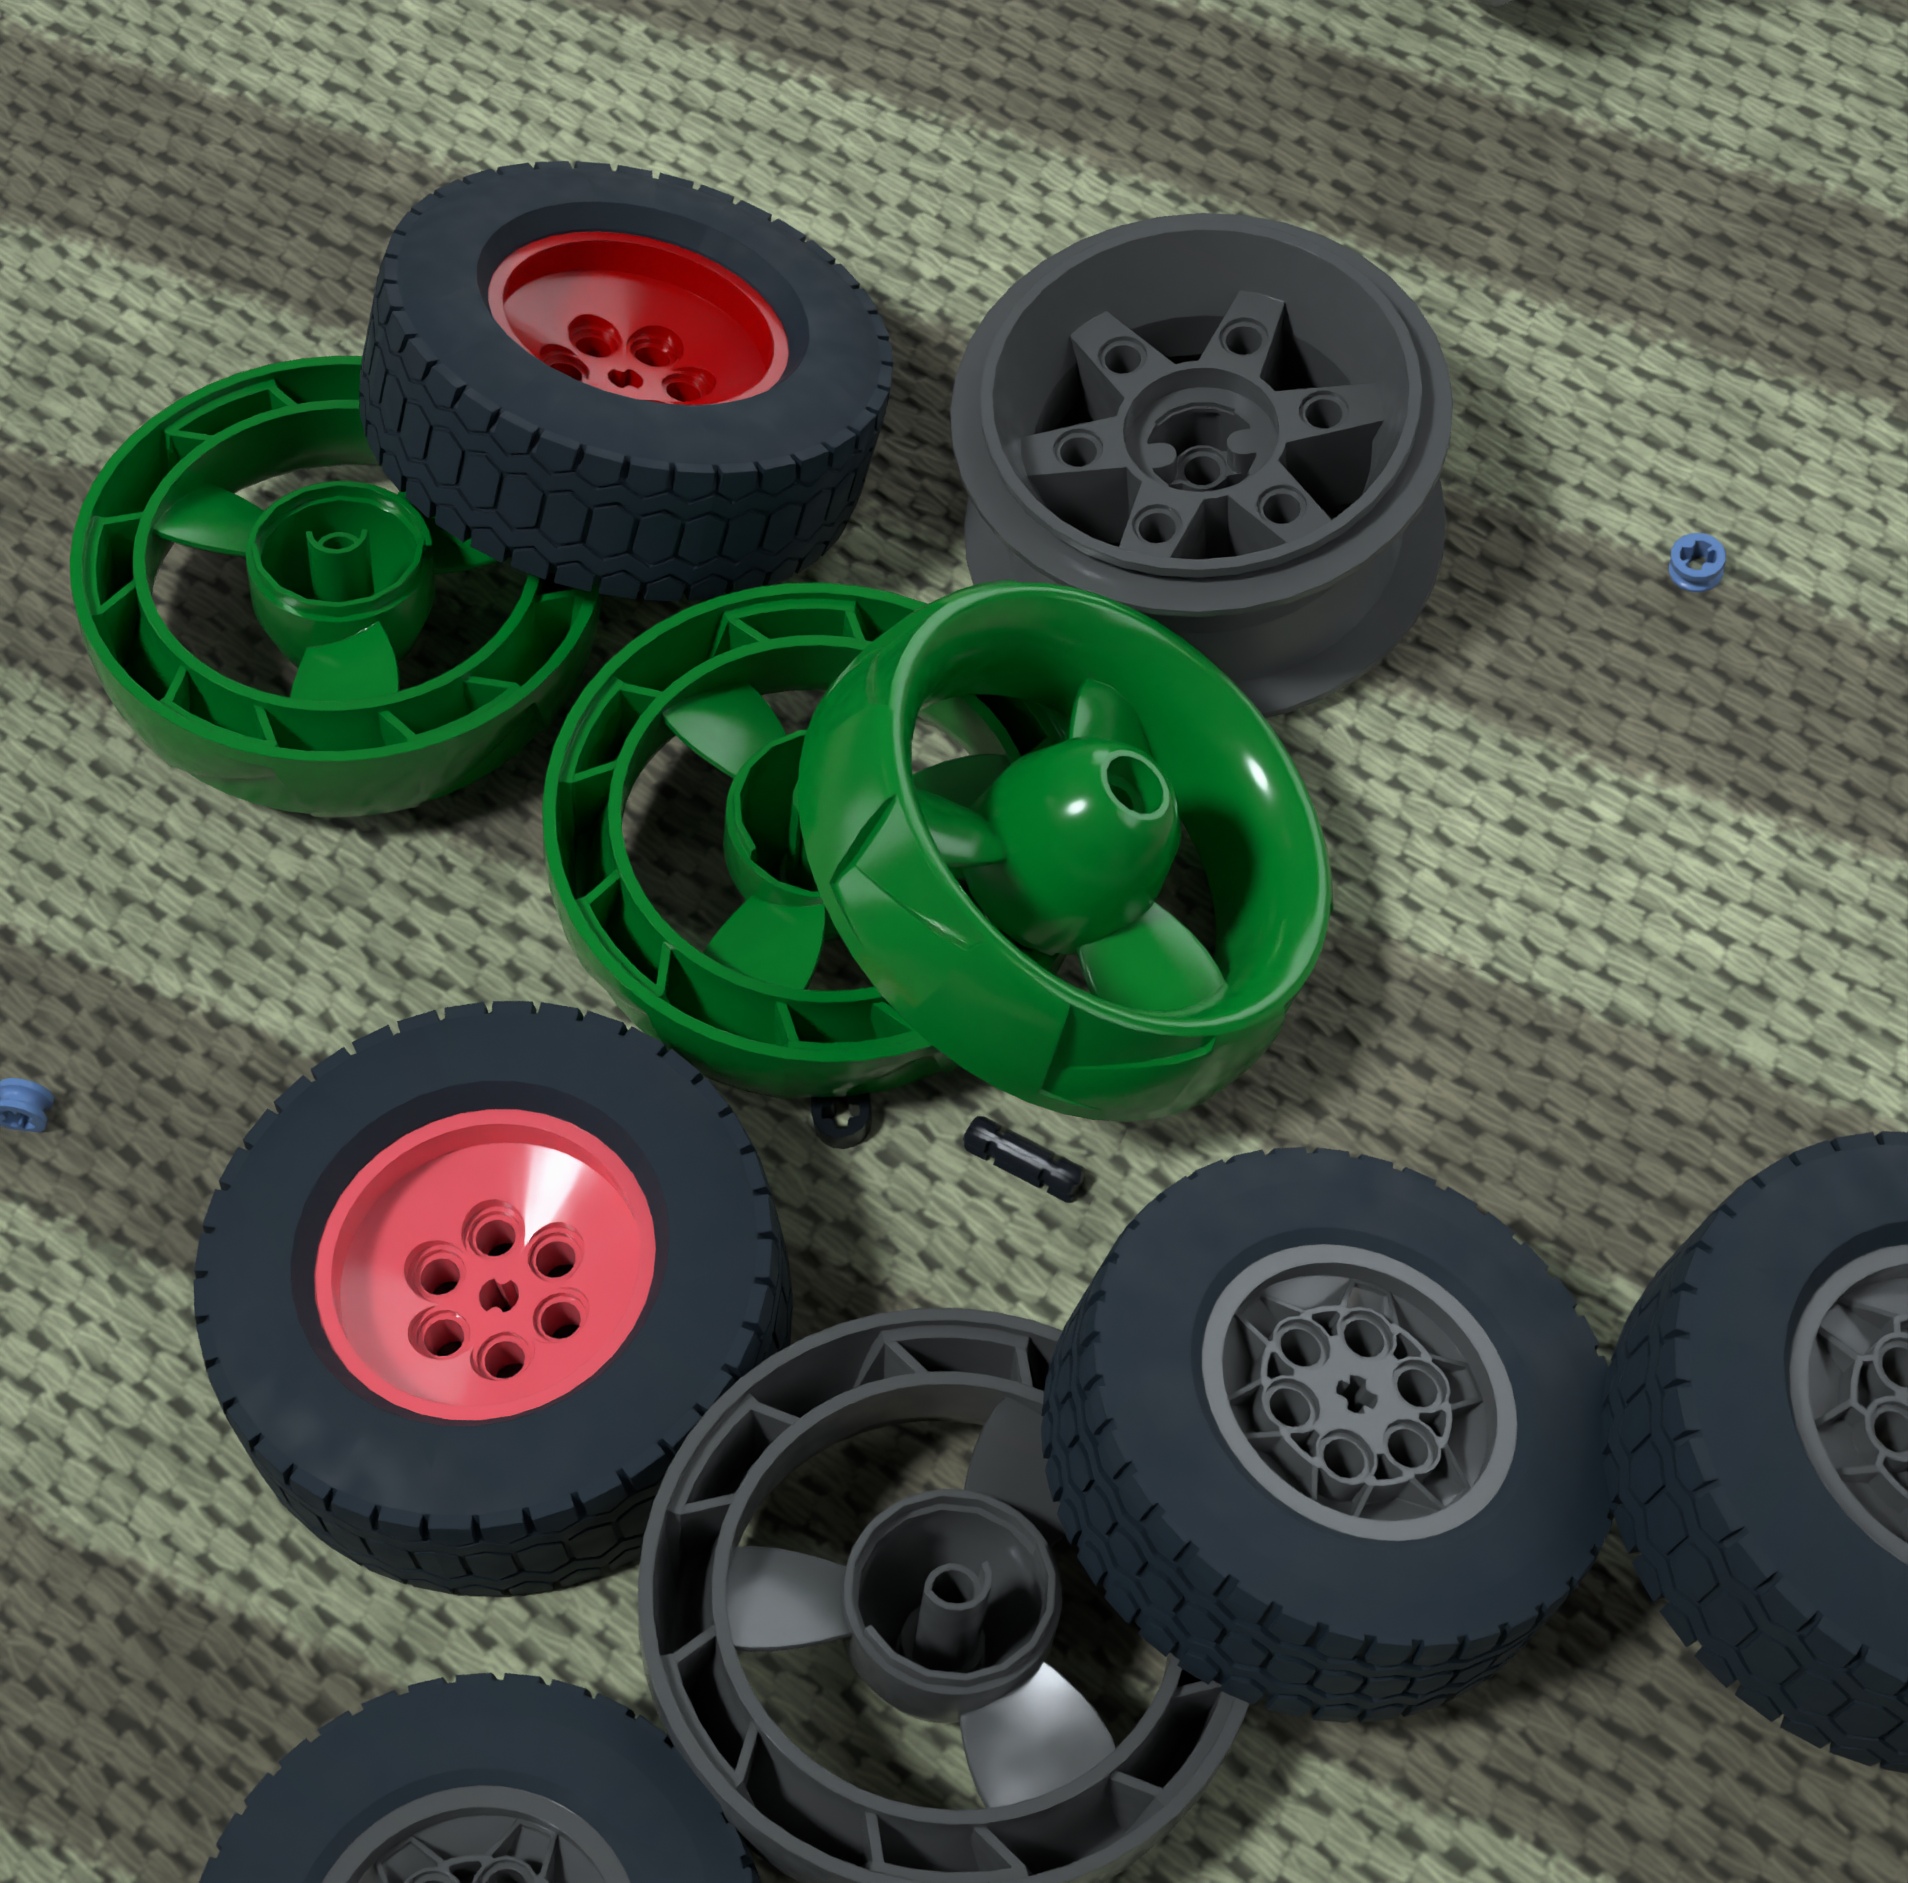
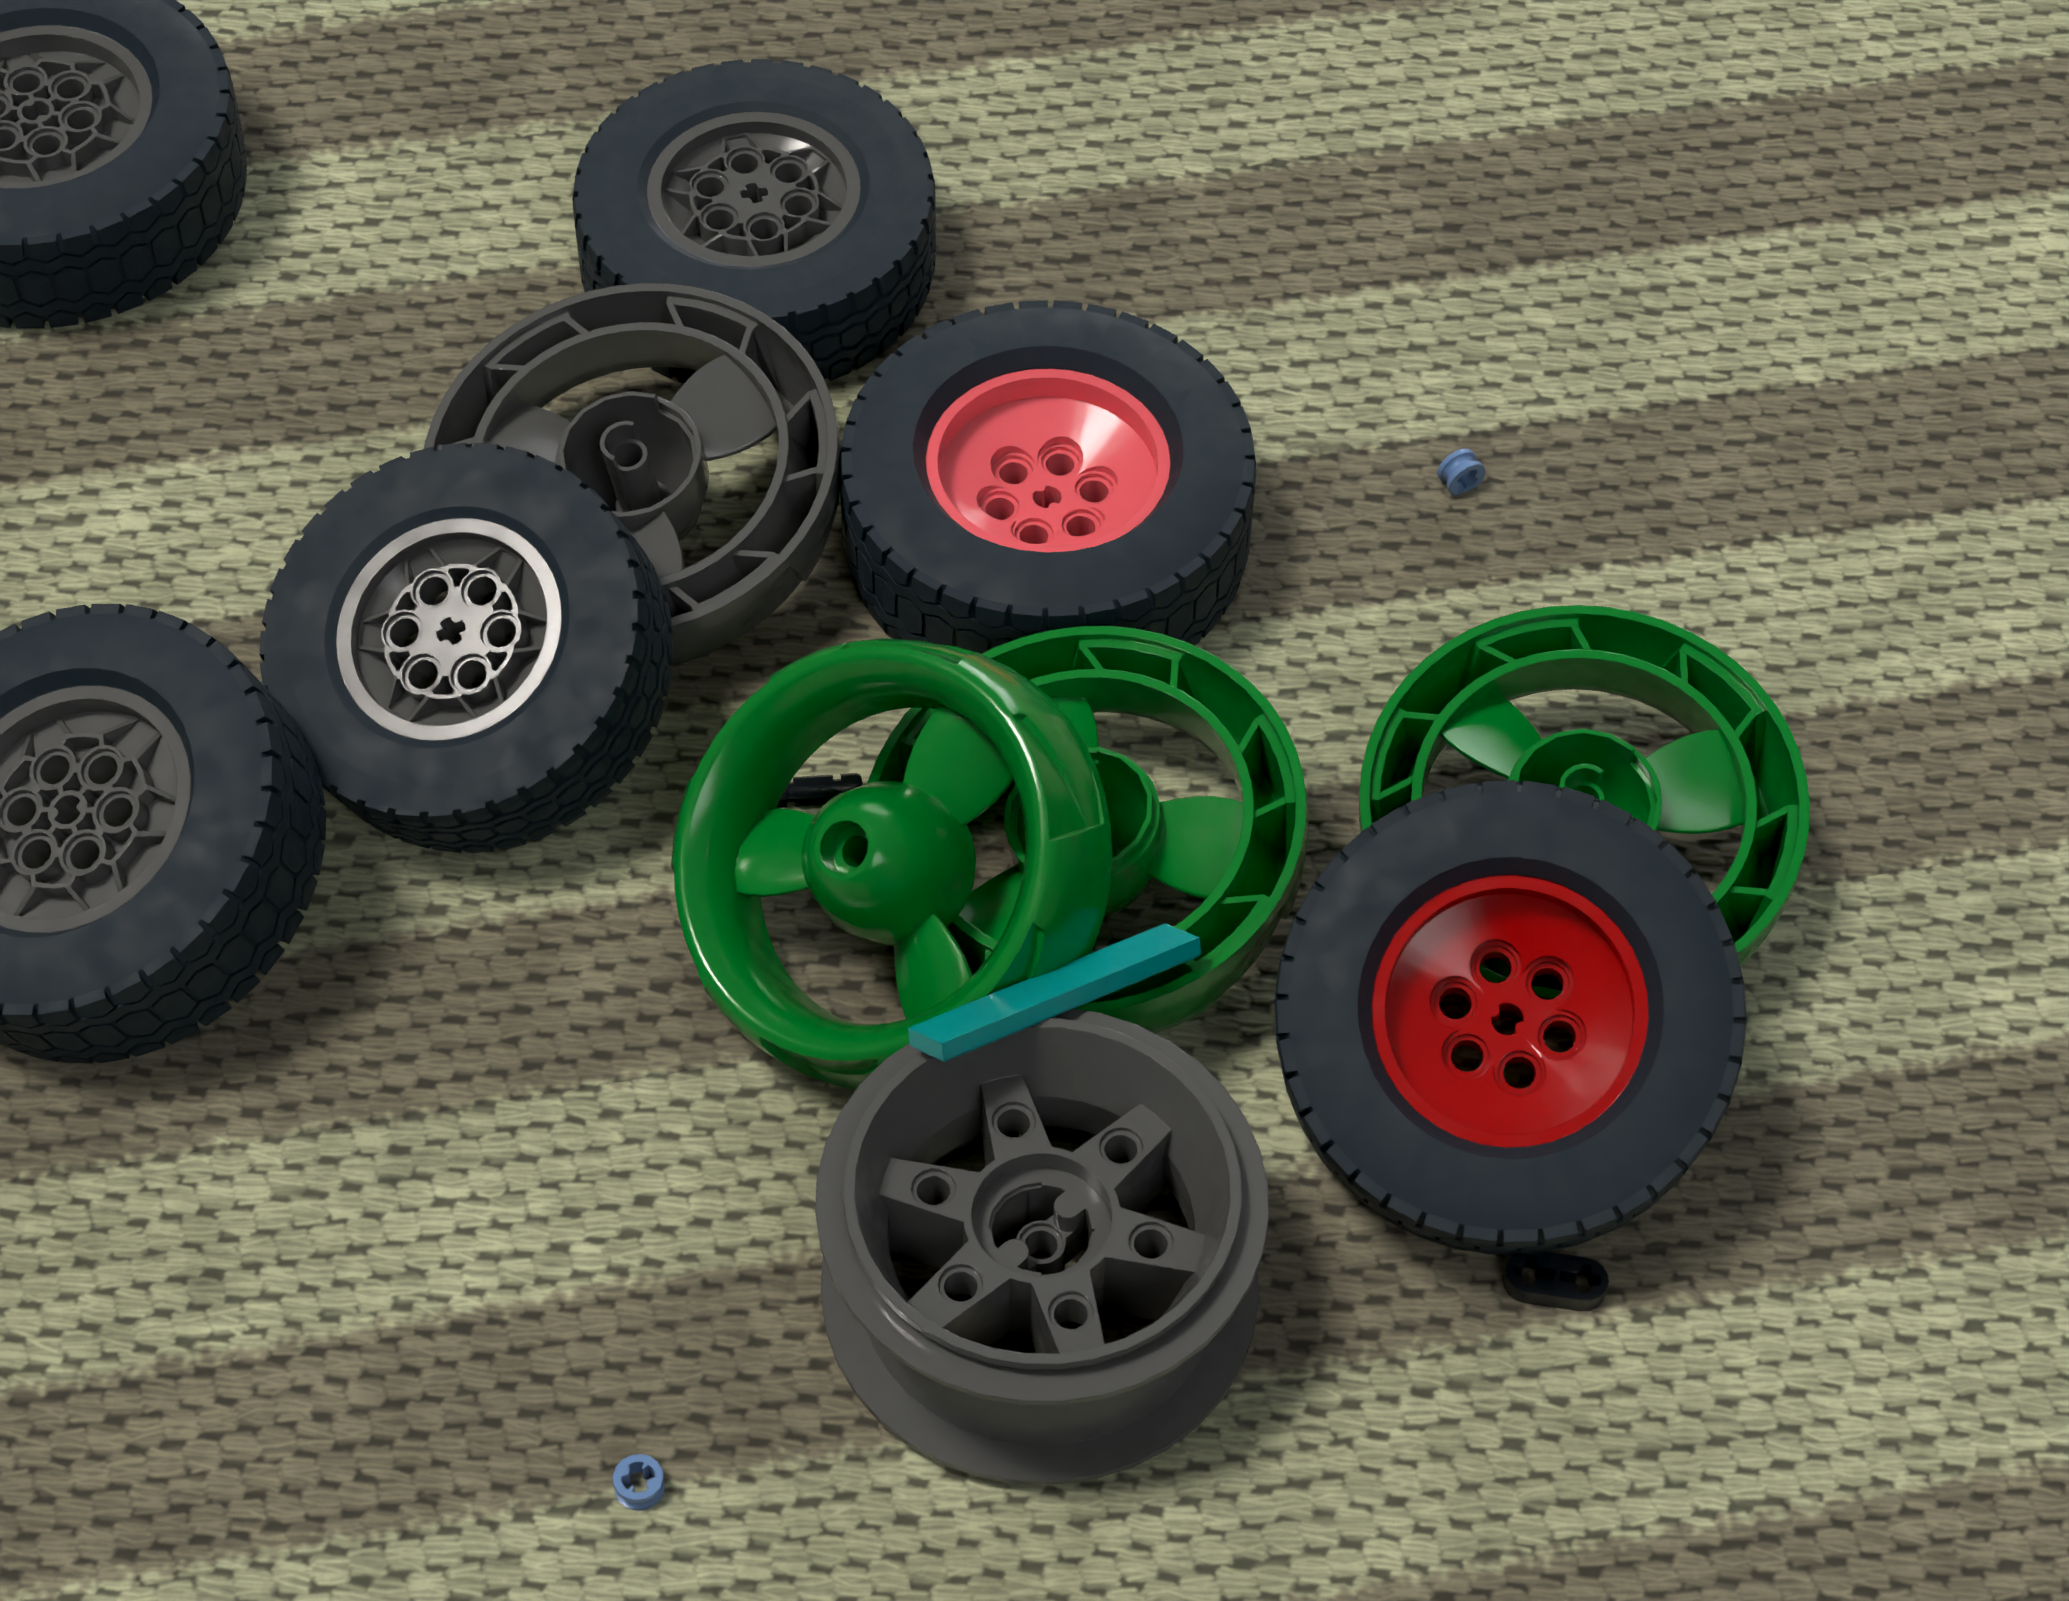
camera: 135 degrees right, 5 degrees down
none -> teal tile [908,923,1201,1062]

